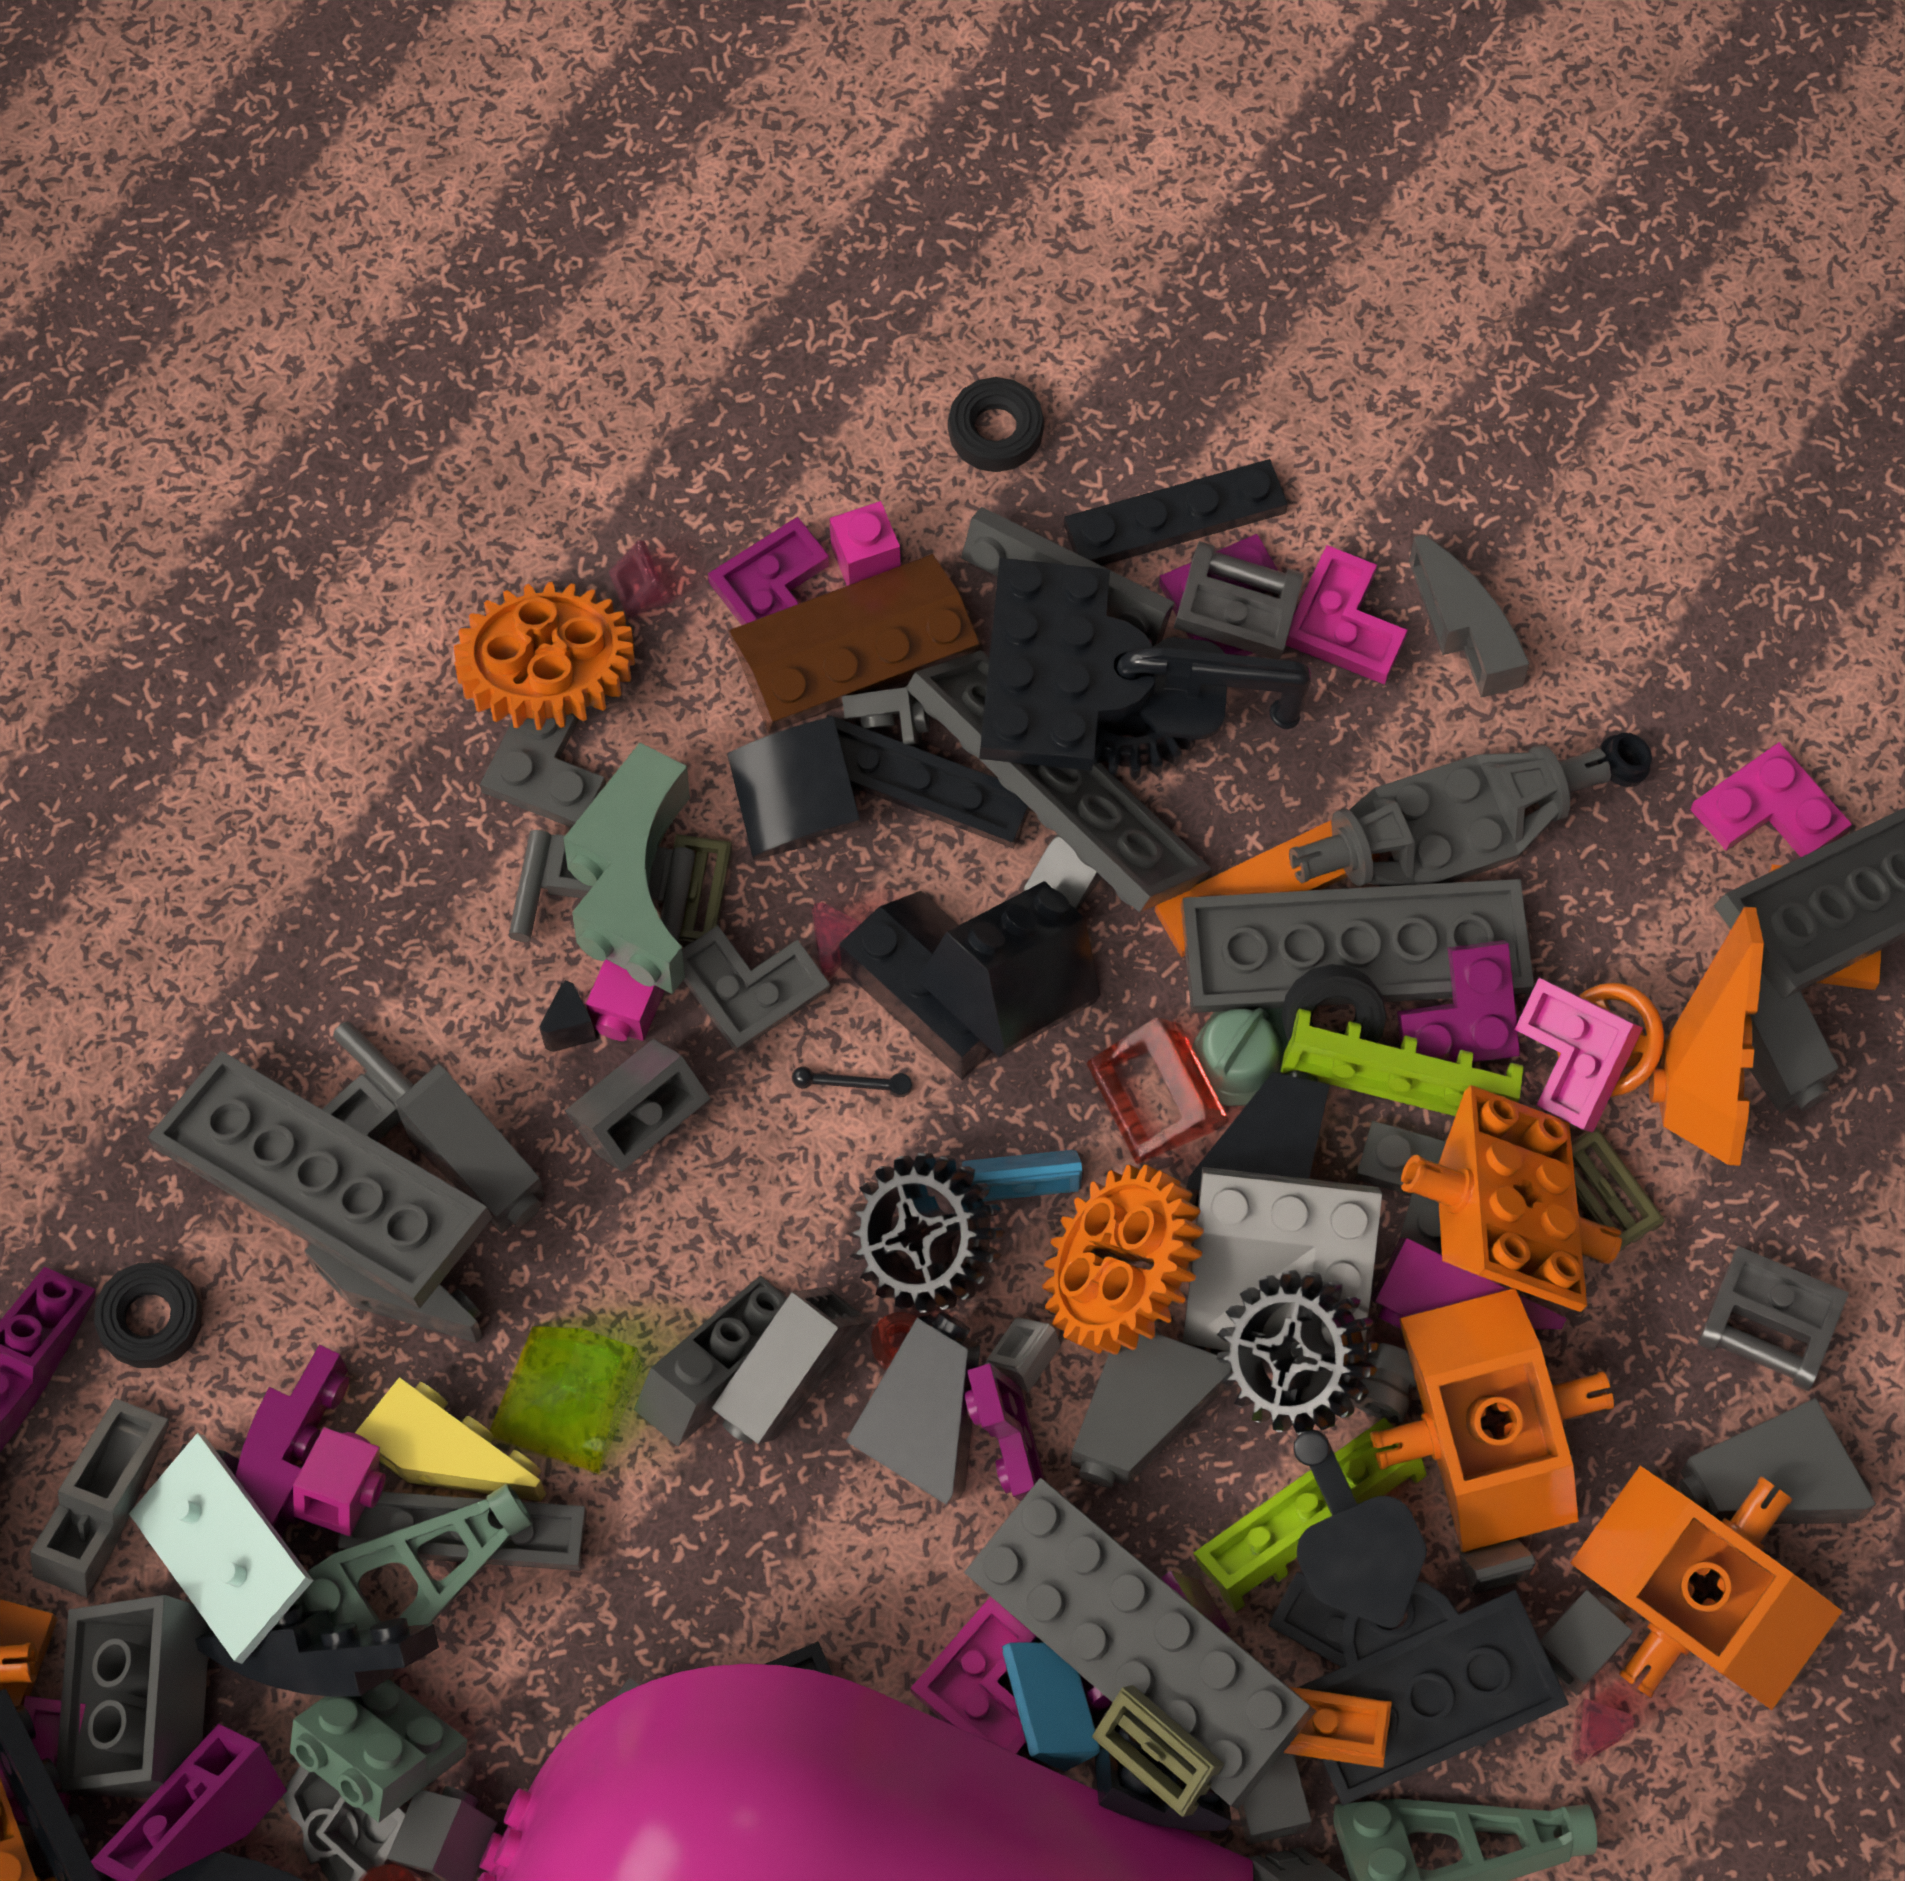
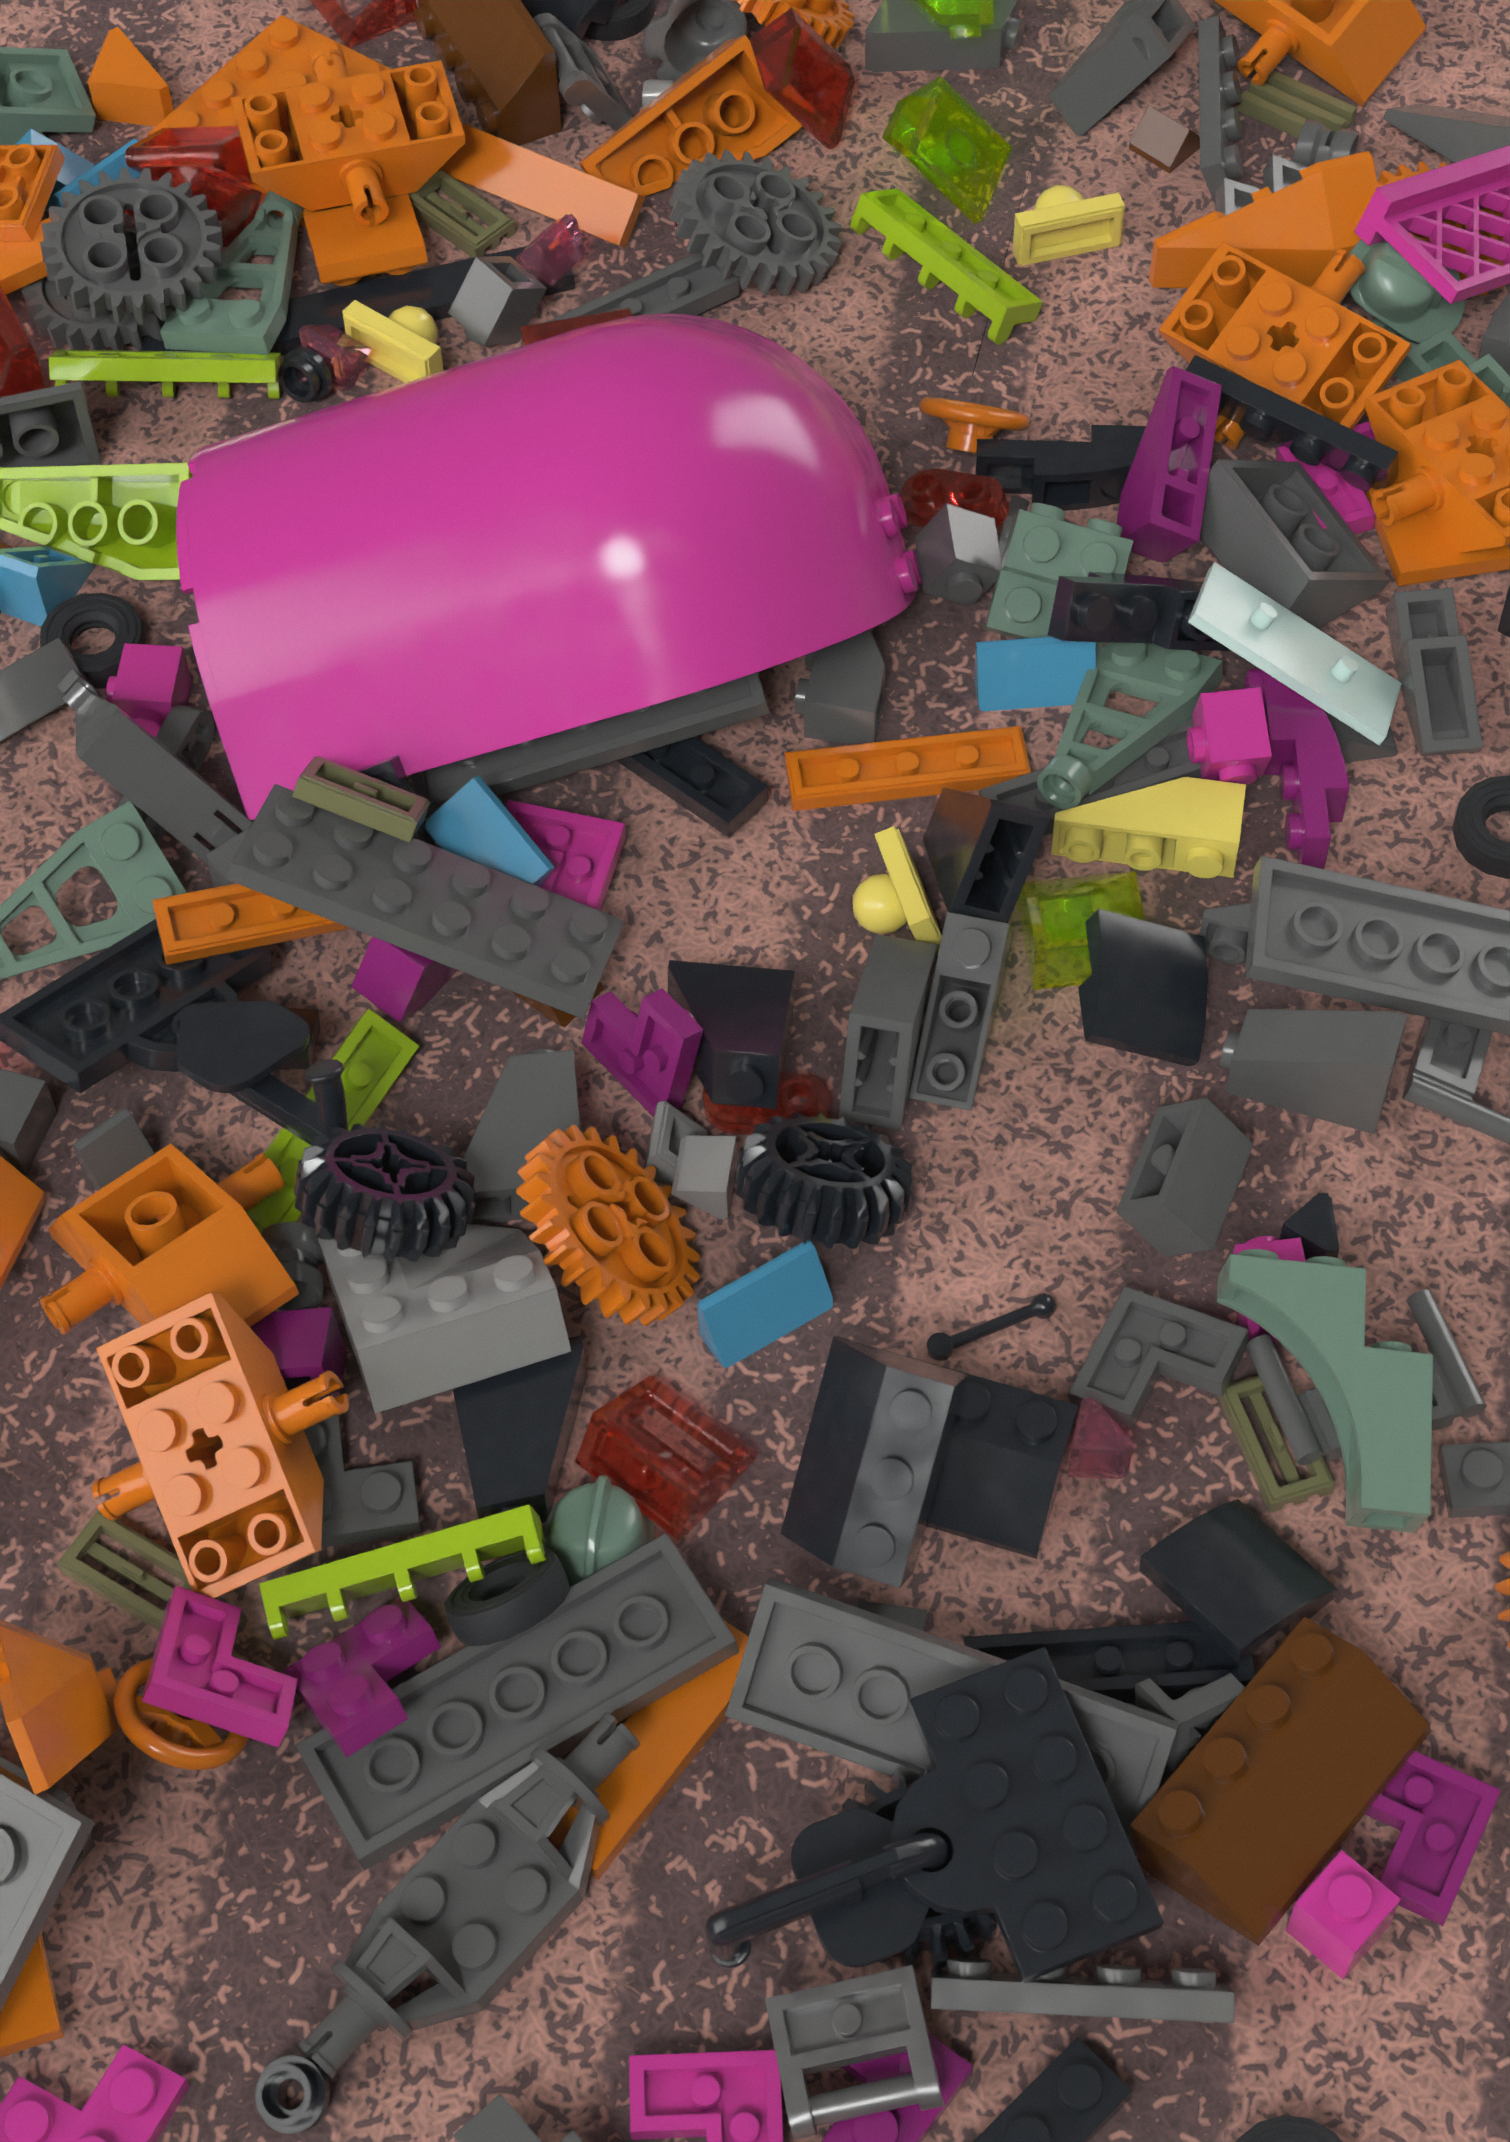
camera: 155 degrees right, 10 degrees down
none -> light grey slope [671,1135,738,1220]
none -> orange tile [784,726,1031,811]
none -> light yellow tile [853,826,942,955]
none -> black slope [922,787,1051,923]
none -> dark azure slope [974,637,1096,711]
none -> black slope [1078,909,1208,1066]

